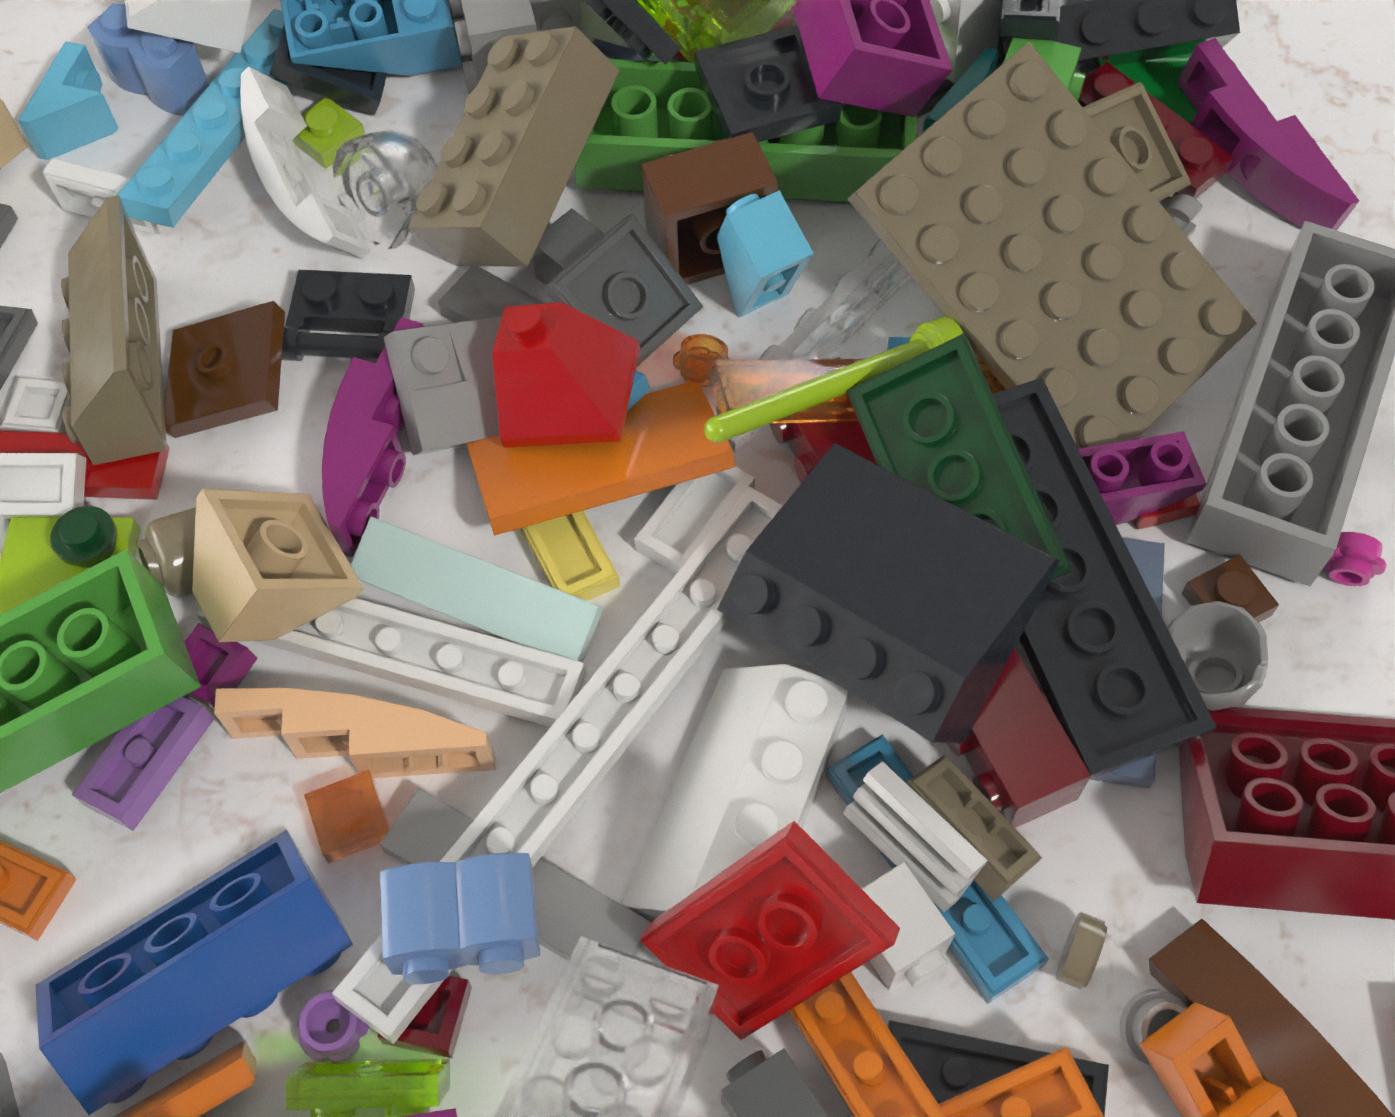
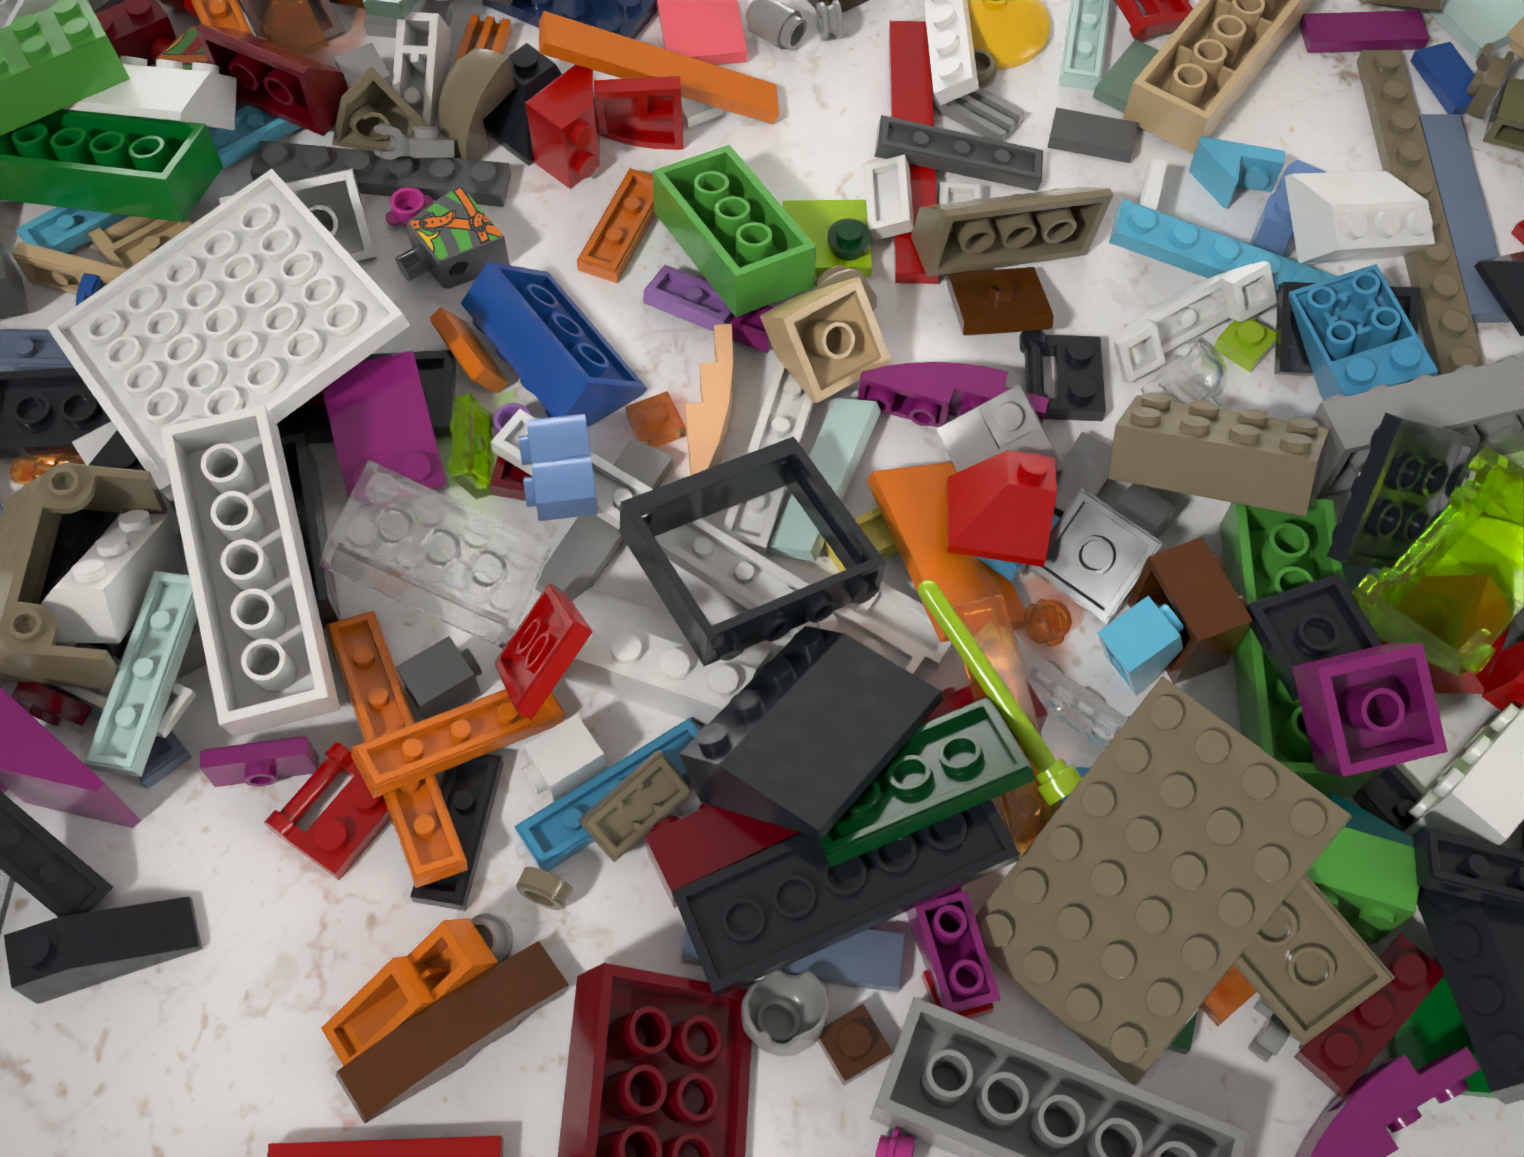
camera: 85 degrees right, 0 degrees up
white tile [842,761,988,912] -> none
none -> black window [619,436,886,666]

